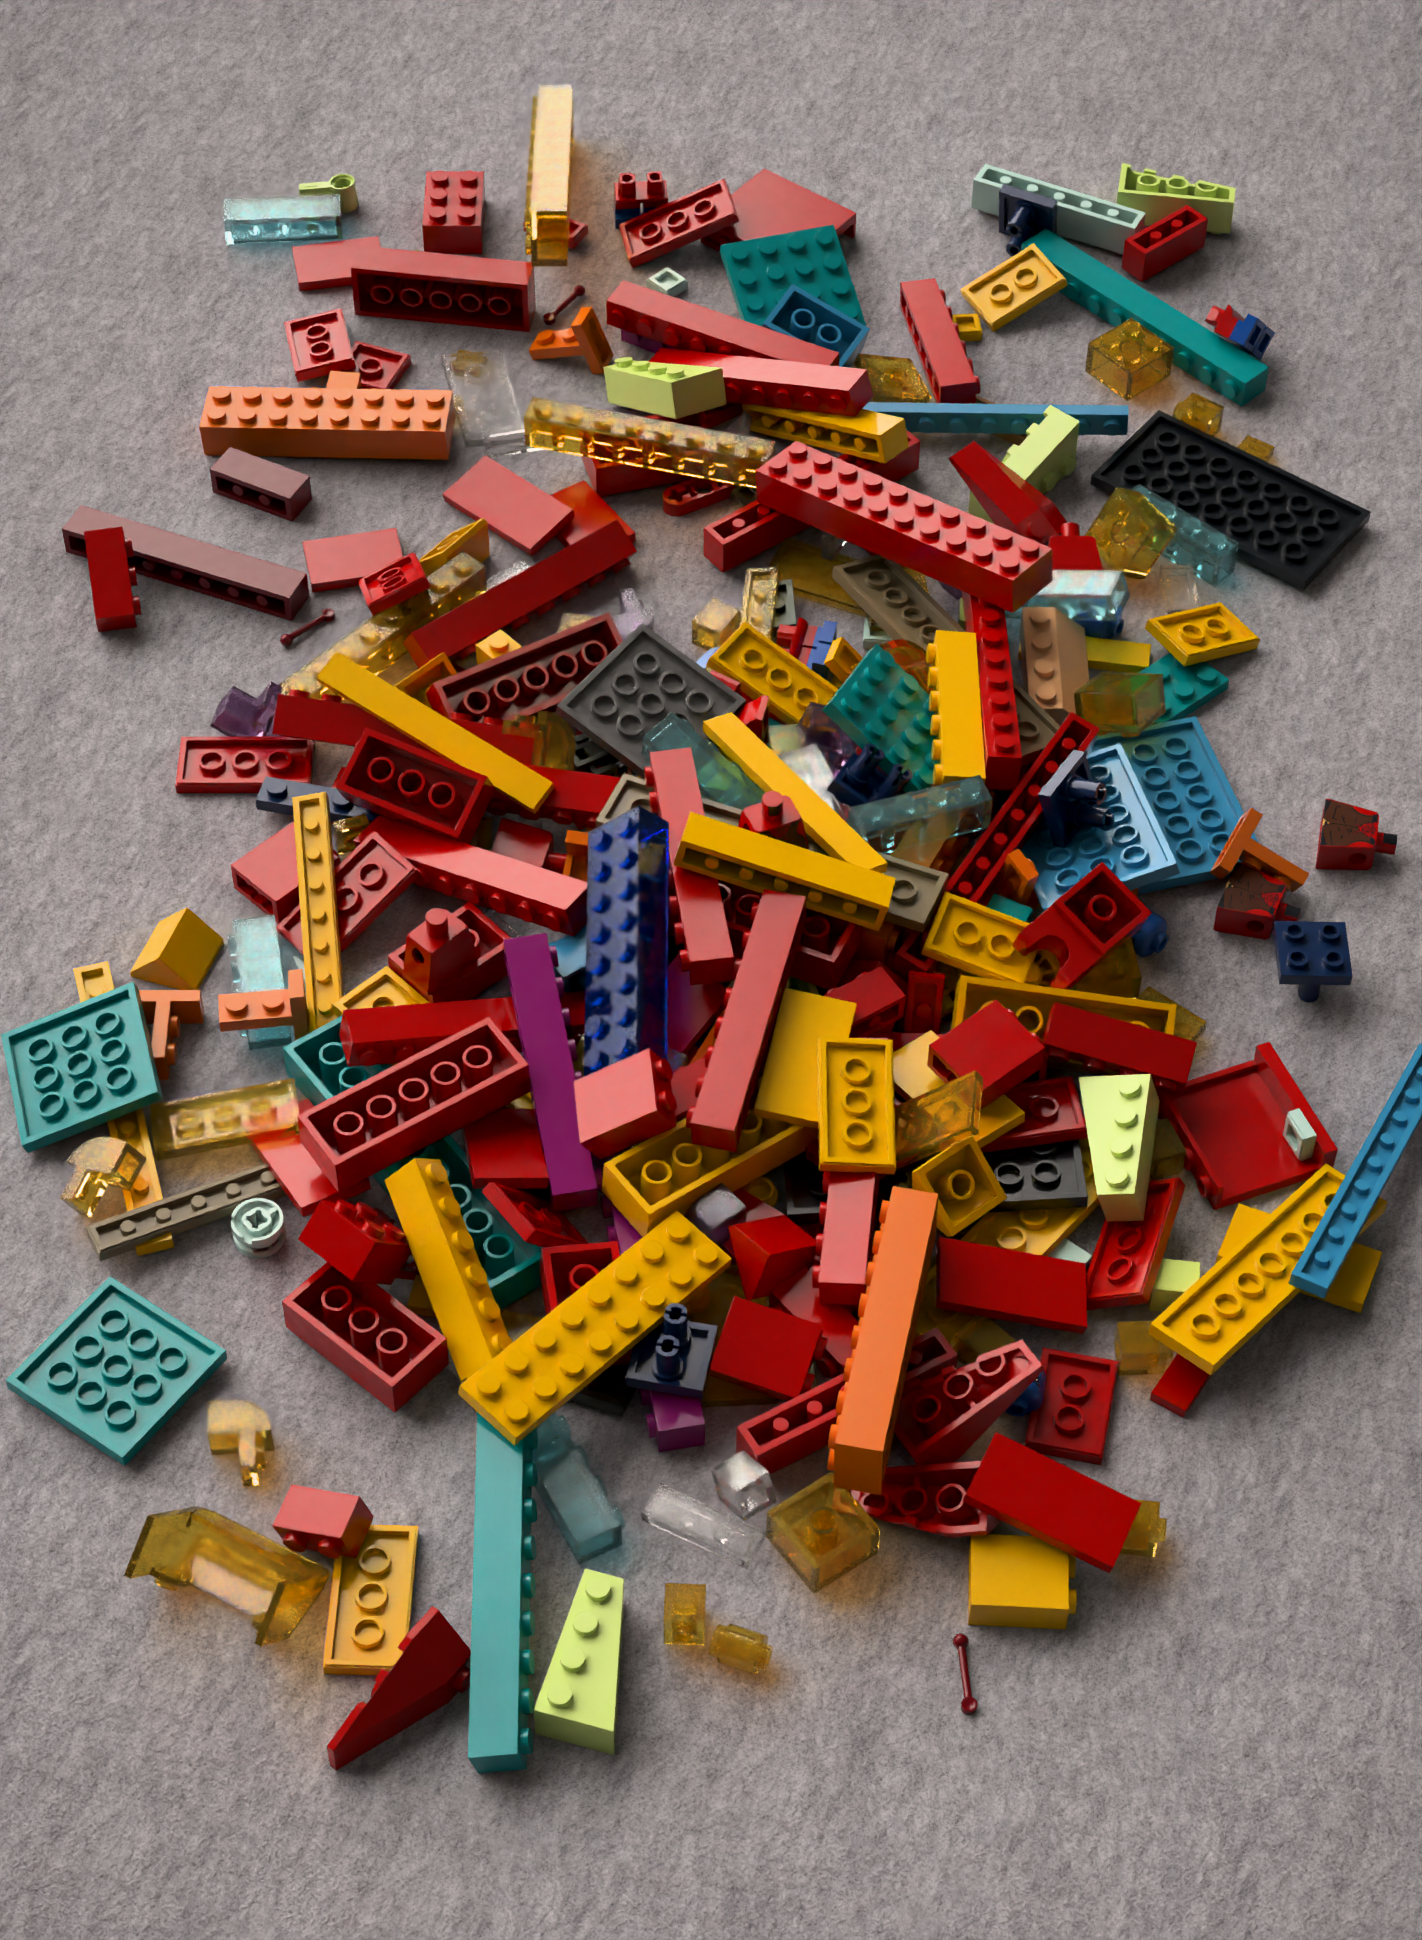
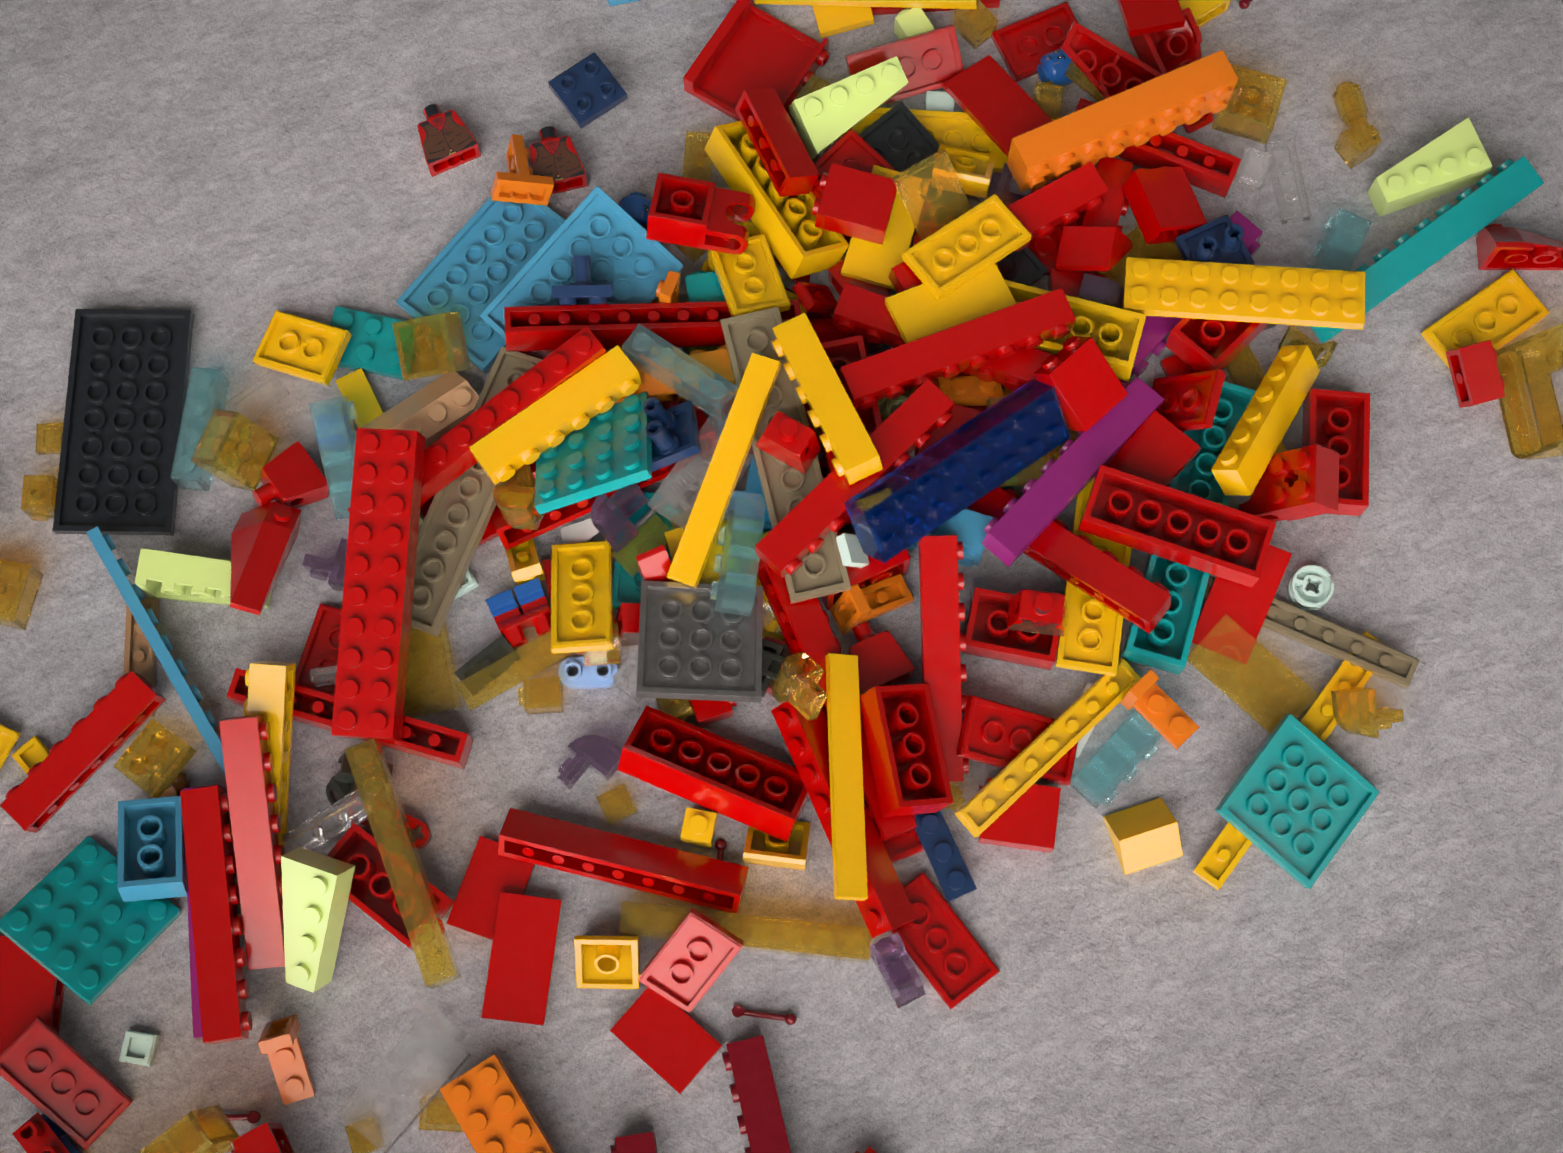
camera: 125 degrees left, 25 degrees up
teal plate [6,1276,227,1466] -> none
orange bracket [139,990,204,1080] -> none
clear yellow brick [207,1399,275,1487] -> none
light aqua tile [1283,1108,1317,1161] -> none

